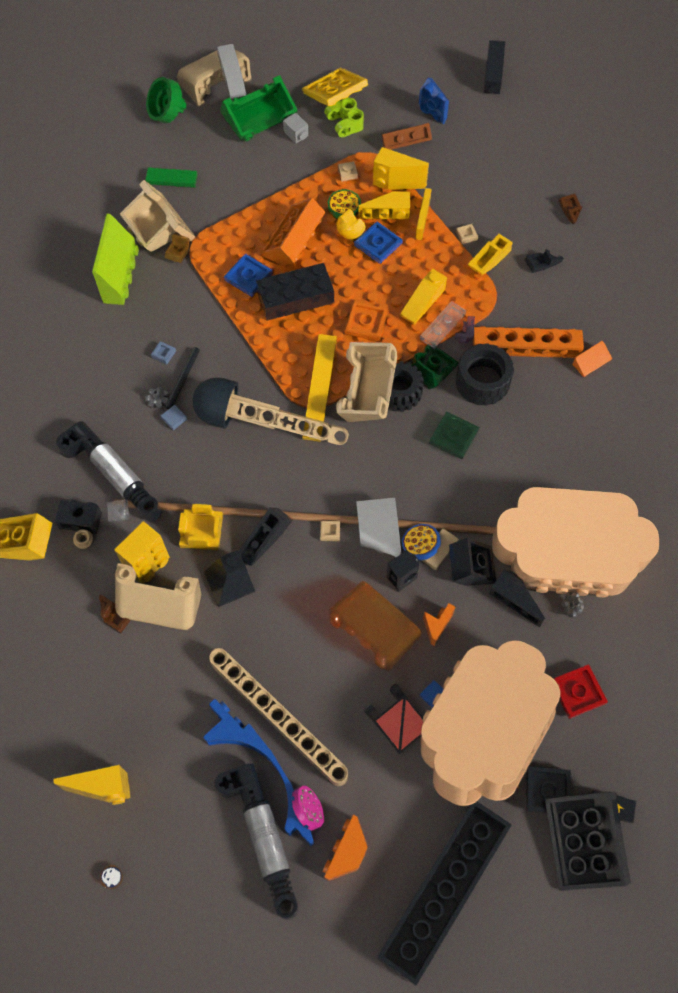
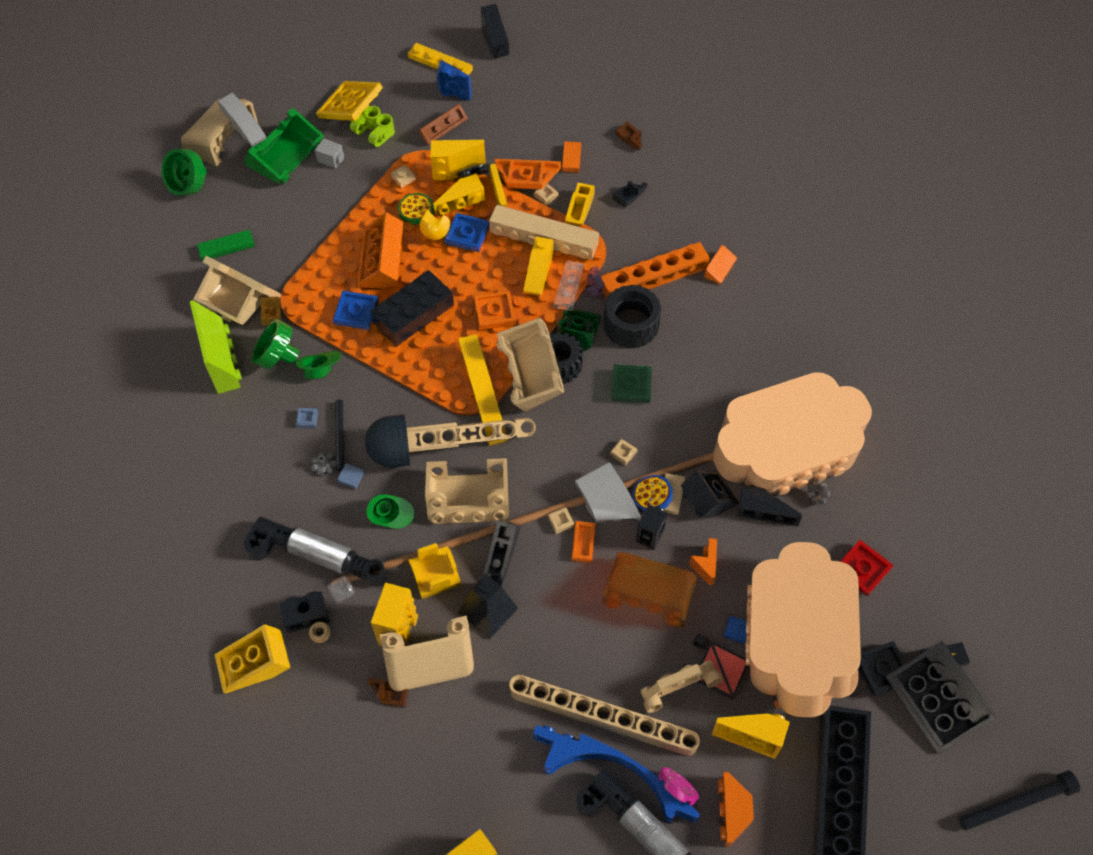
camera: 25 degrees left, 5 degrees down
none -> green piece [252,319,299,370]
none -> green piece [296,351,342,380]
none -> green piece [366,494,414,529]
none -> yellow plate [408,43,473,75]
none -> tan windscreen [425,458,509,524]
none -> black dish [456,163,491,178]
none -> tan brick [489,205,599,260]
none -> orange wing [494,159,561,190]
none -> orange tile [562,141,581,173]
none -> orange tile [571,521,596,563]
none -> tan tile [610,439,637,466]
none -> tan plate [640,660,723,713]
none -> yellow slope [711,713,790,759]
none -> black piece [959,770,1080,831]

